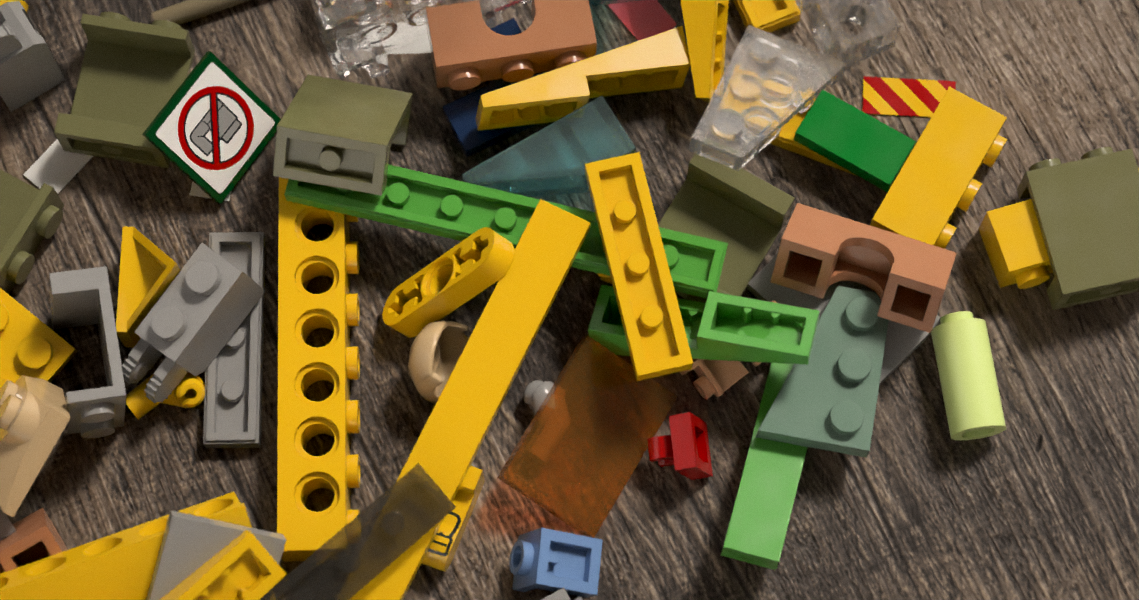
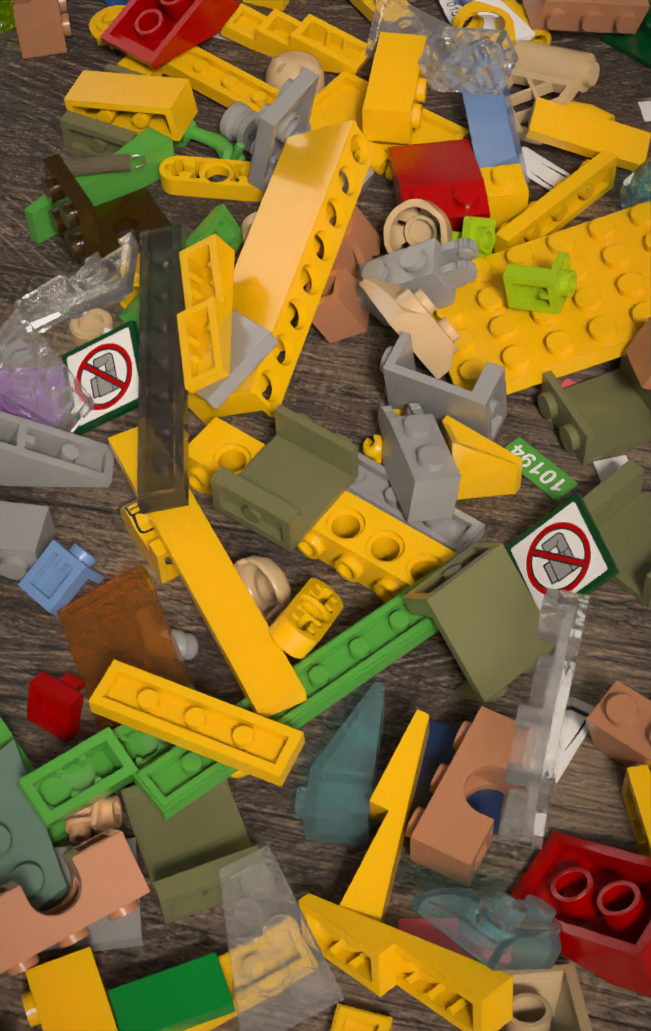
camera: 130 degrees right, 20 degrees down
none -> olive panel [210,405,359,552]
none -> bright green sticker [505,437,579,502]

